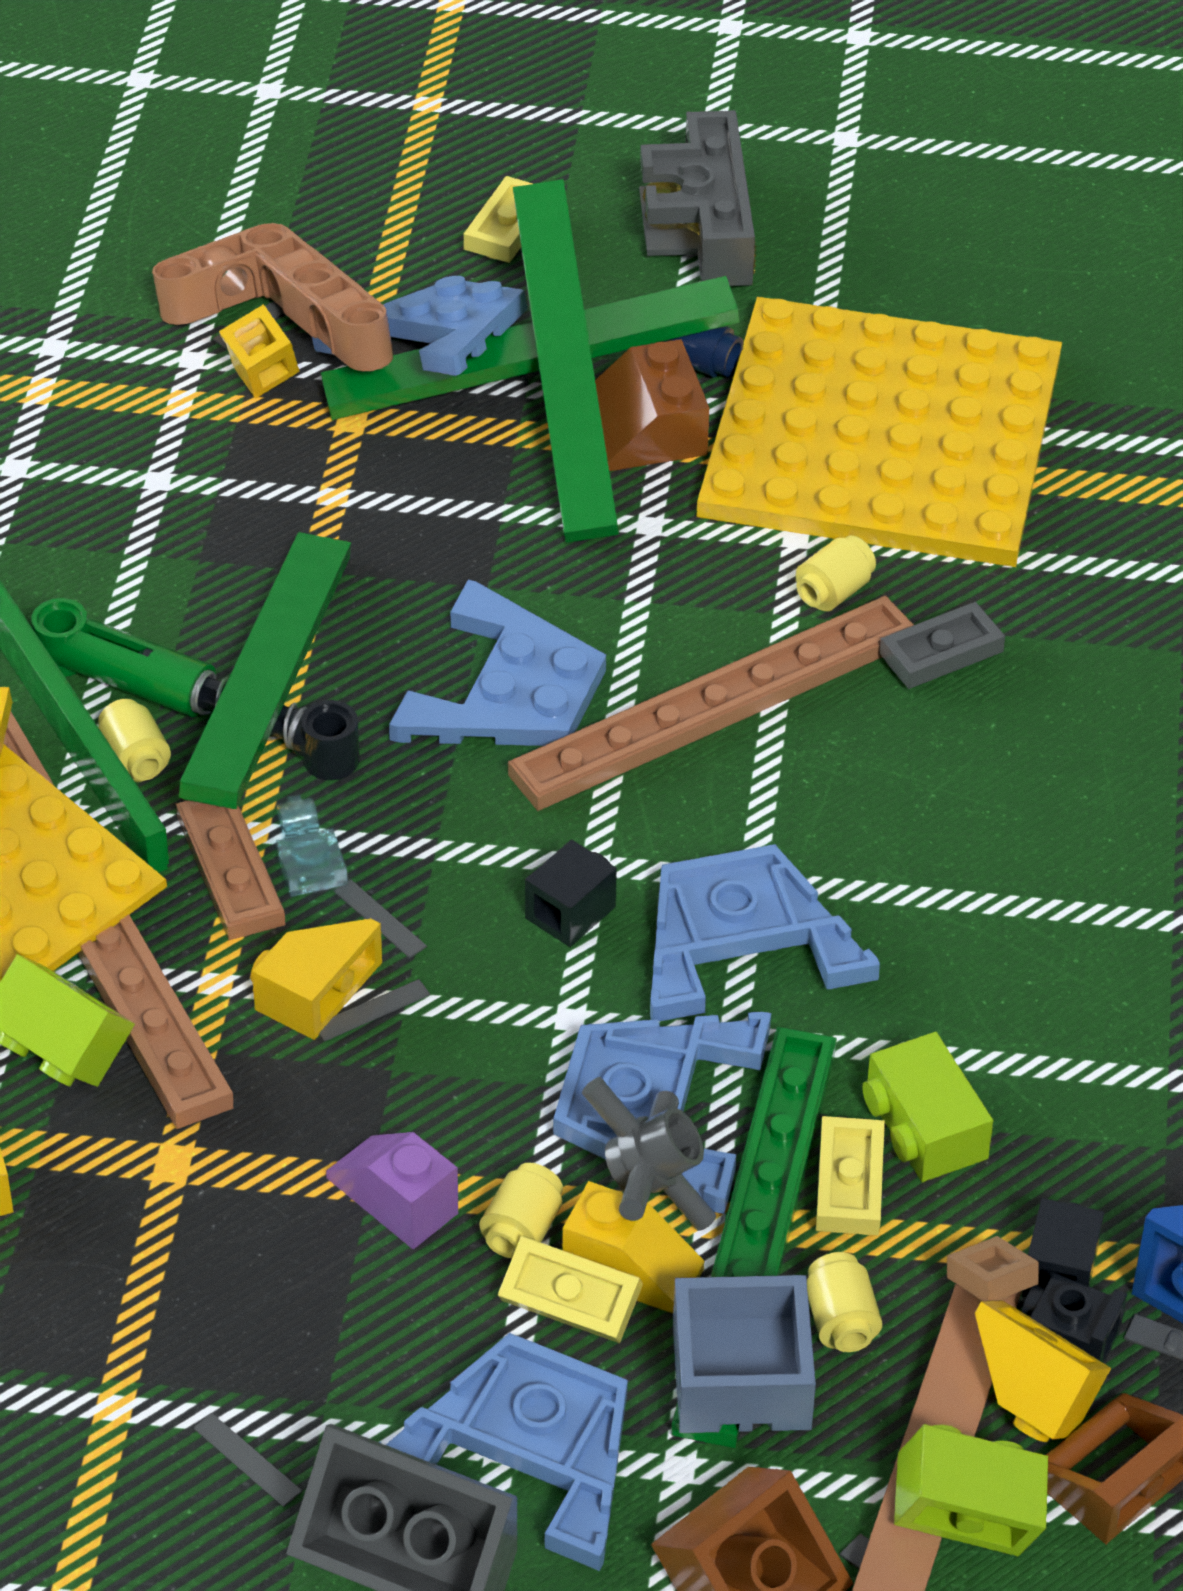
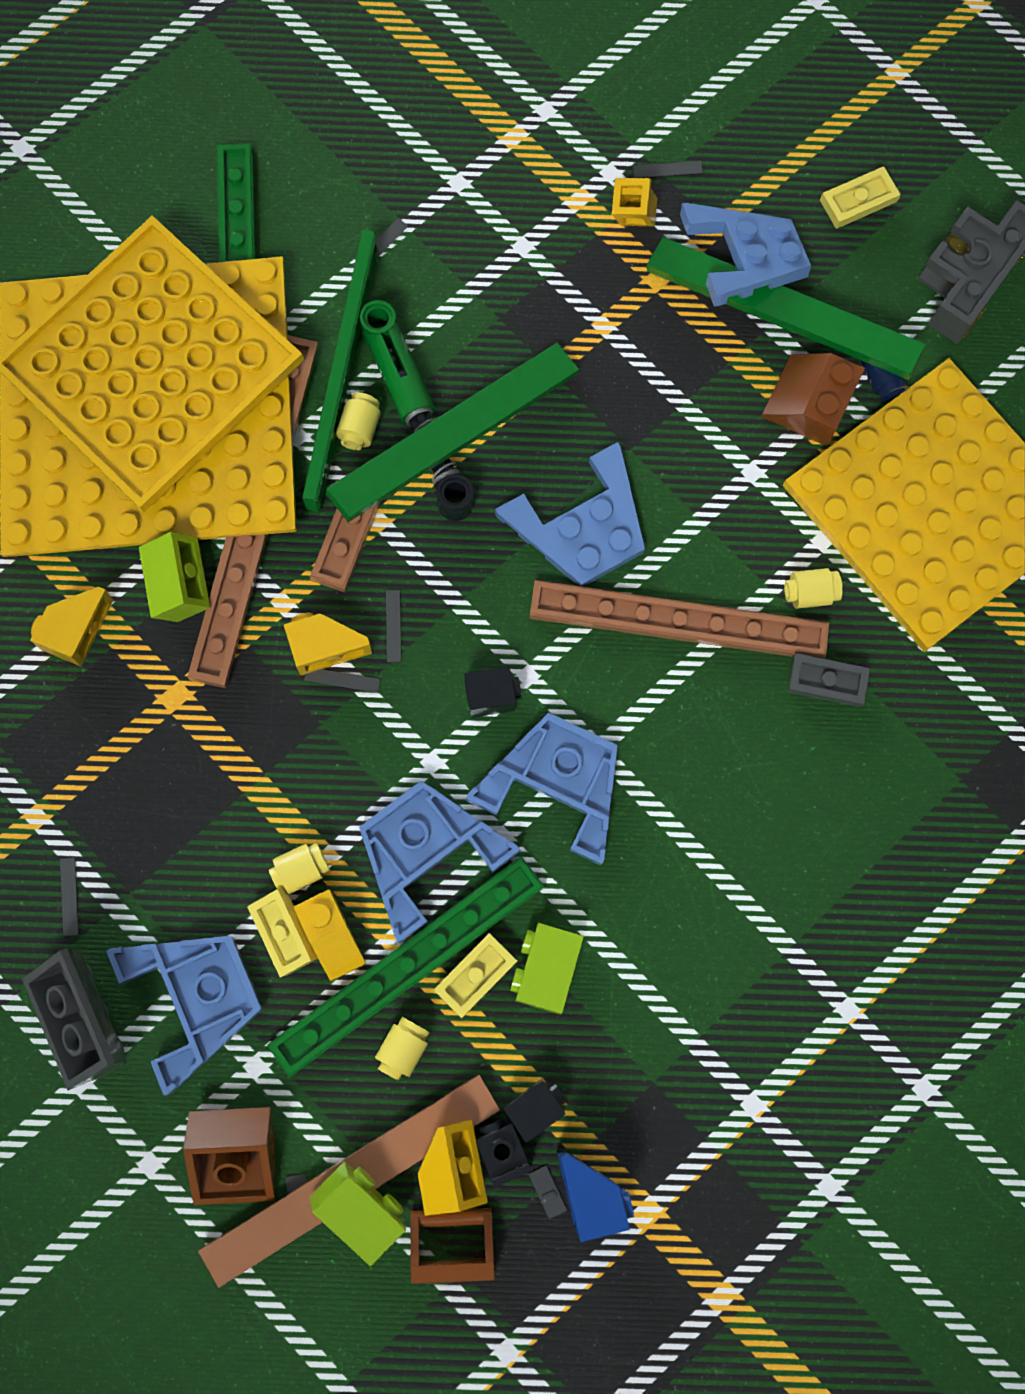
camera: 35 degrees right, 30 degrees up
nougat beam [152,223,393,371] -> none
clear light blue plate [276,795,348,897] -> none
medium lavender slope [326,1132,459,1249] -> none
green tile [513,179,619,543] -> none
dark grey bar [582,1077,716,1231] -> none
sand blue piece [673,1275,816,1433] -> none
medium nougat plate [947,1236,1039,1301] -> none

